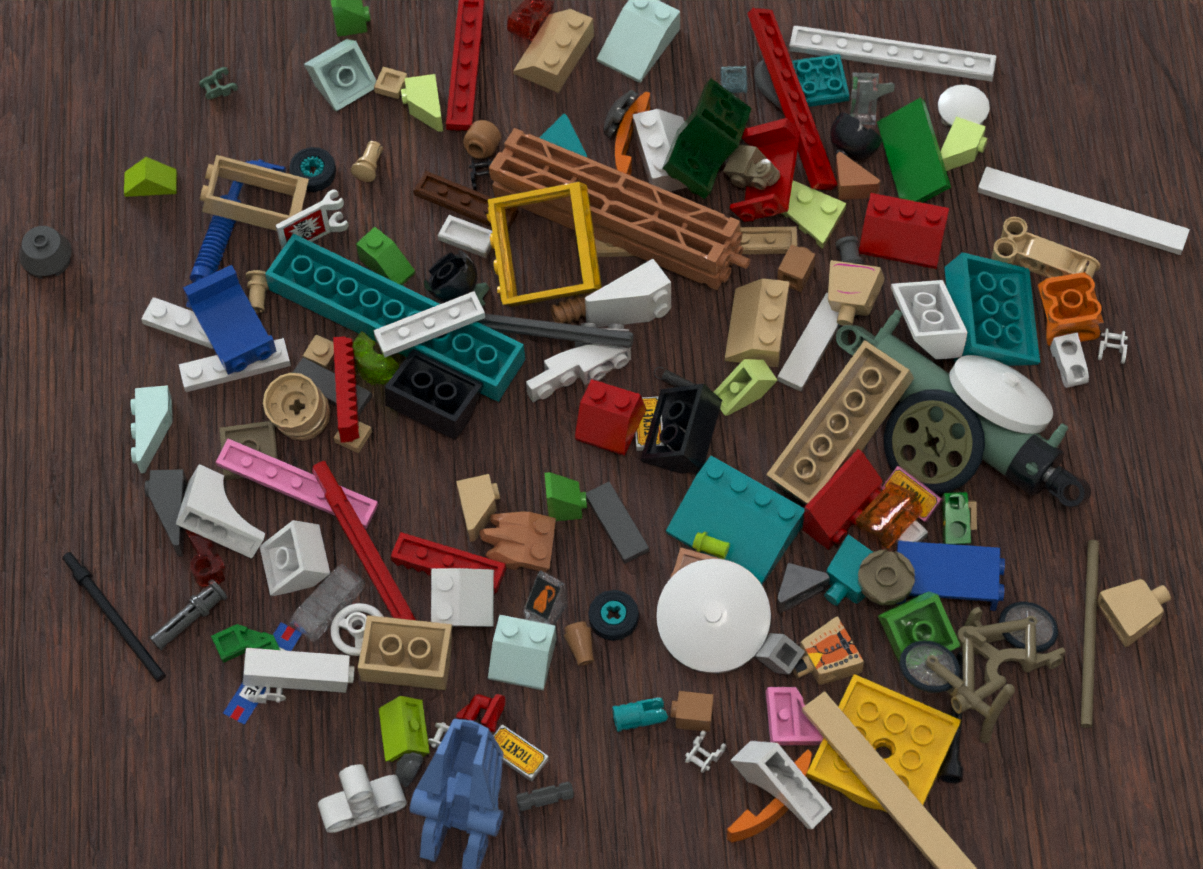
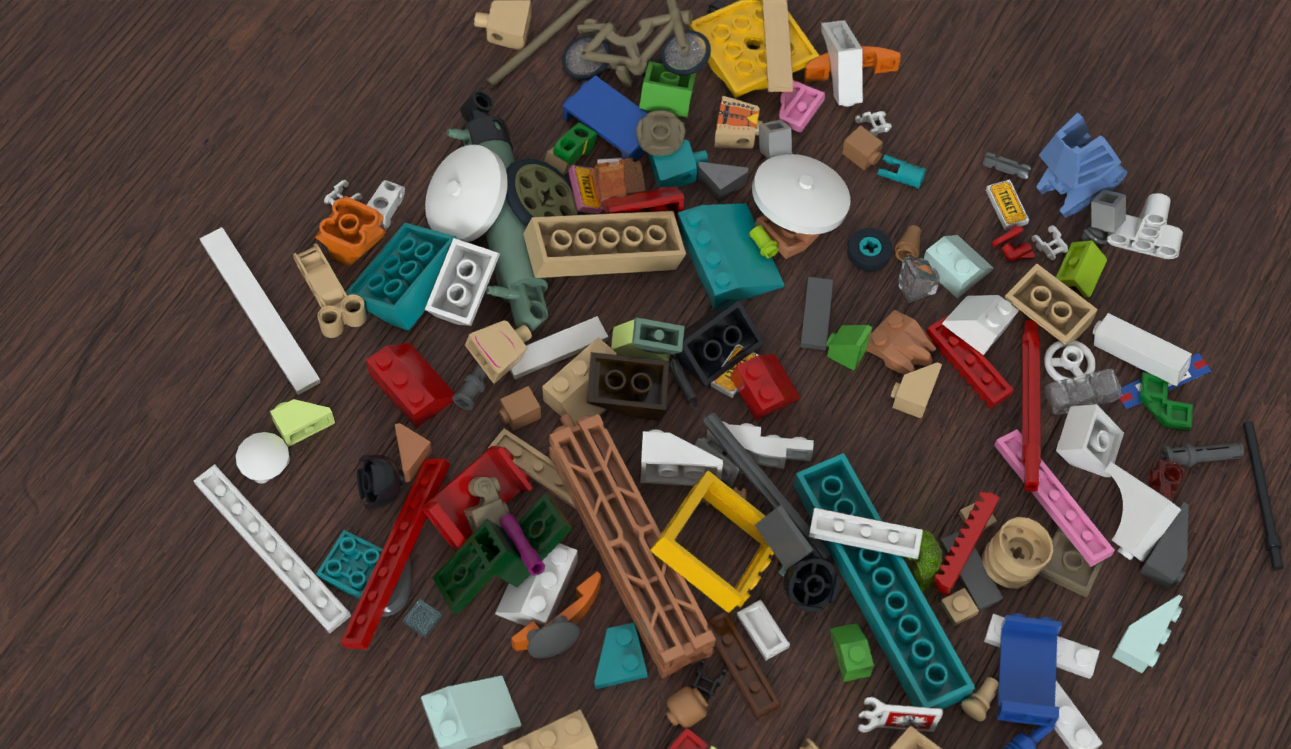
camera: 150 degrees left, 0 degrees up
black slope [384,349,483,440] -> none
yellowish green wing [782,180,846,249] -> none
clear piece [850,72,895,125] -> none
green tile [877,98,951,203] -> none
none -> magenta piece [500,514,545,576]
none -> dark brown slope [587,352,669,421]
none -> sand green slope [632,318,685,355]
none -> dark grey slope [755,505,813,570]
none -> light grey brick [1091,189,1126,233]

